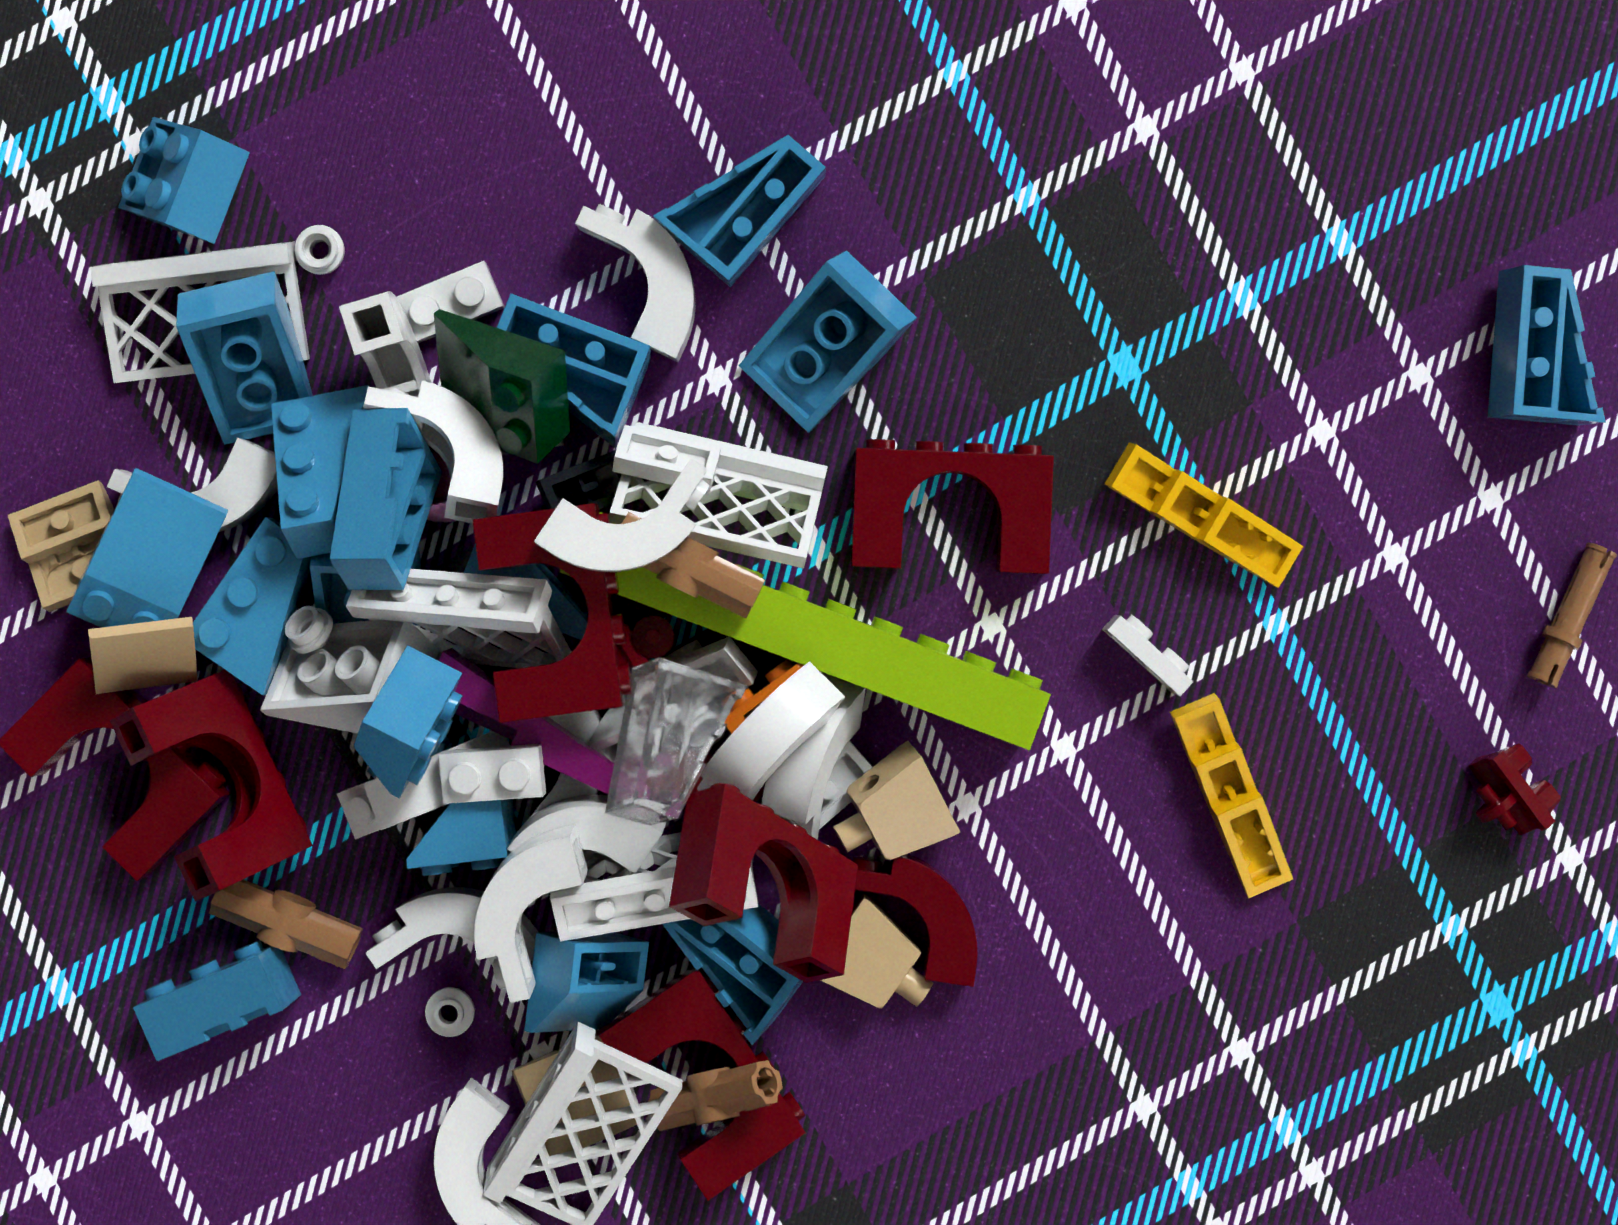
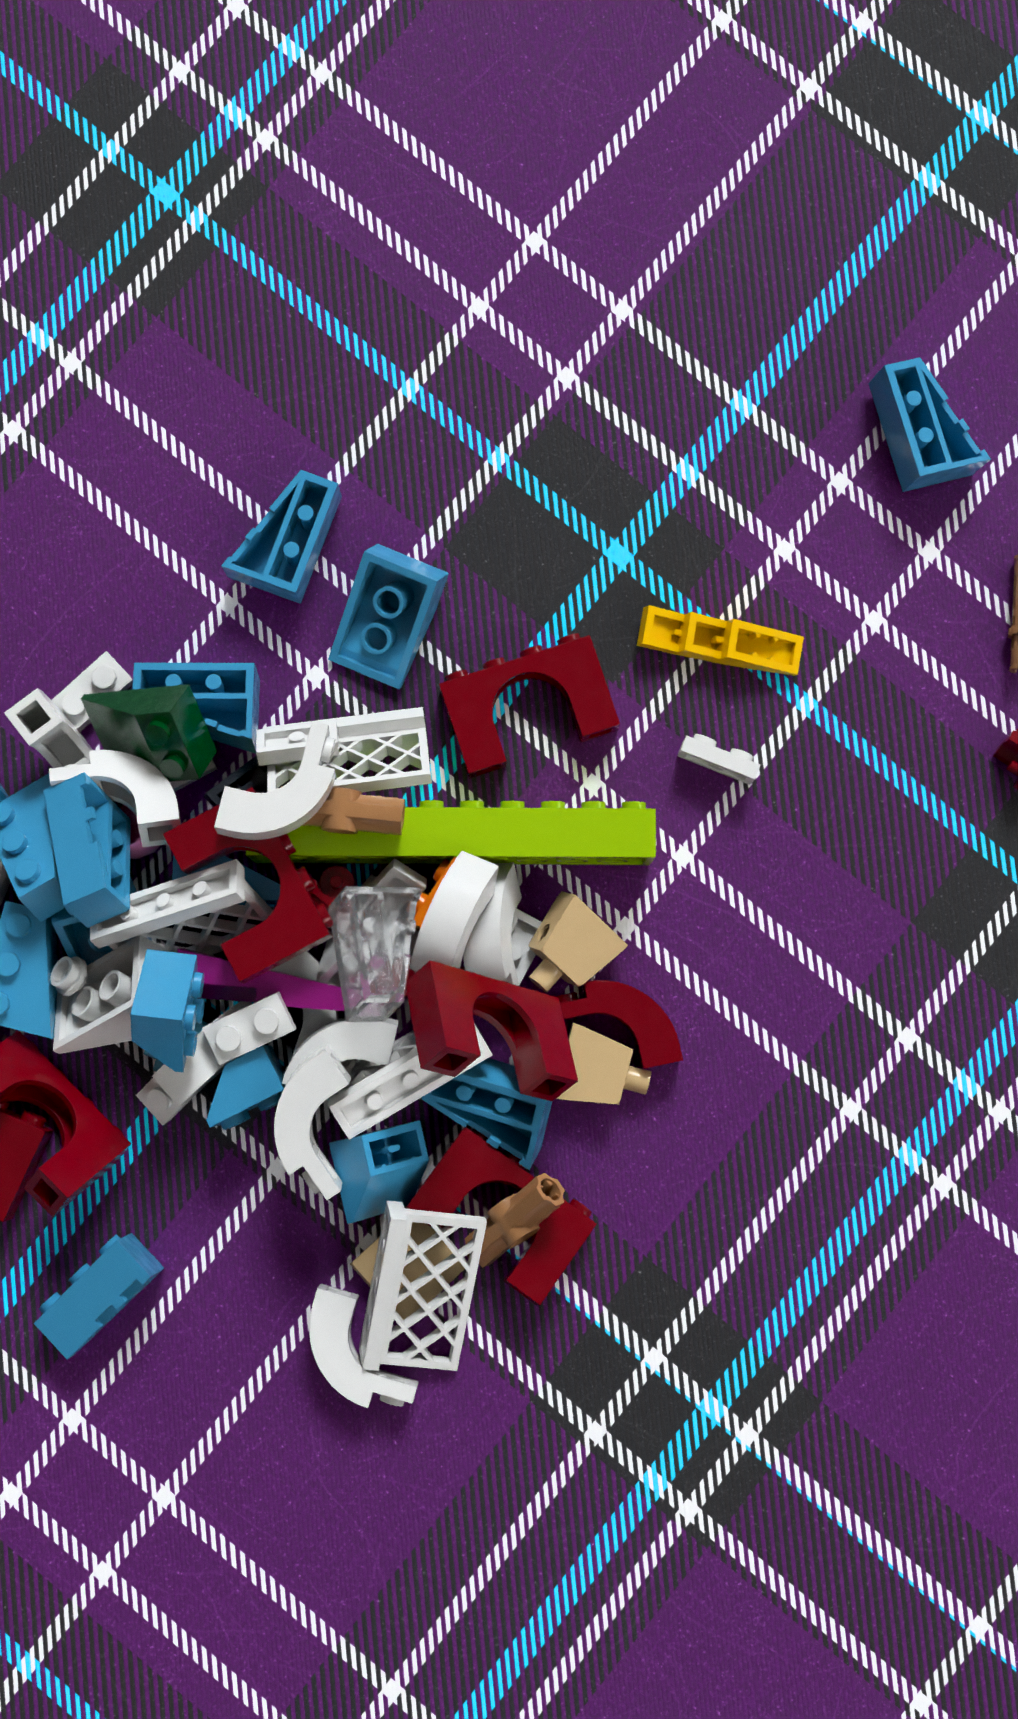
camera: 25 degrees left, 5 degrees down
medium nougat piece [209,879,363,969] -> none
white arch [366,887,538,969] -> none
white plate [425,987,475,1037] -> none
white arch [575,204,696,362] -> none
yellow slope [1170,693,1293,898] -> none

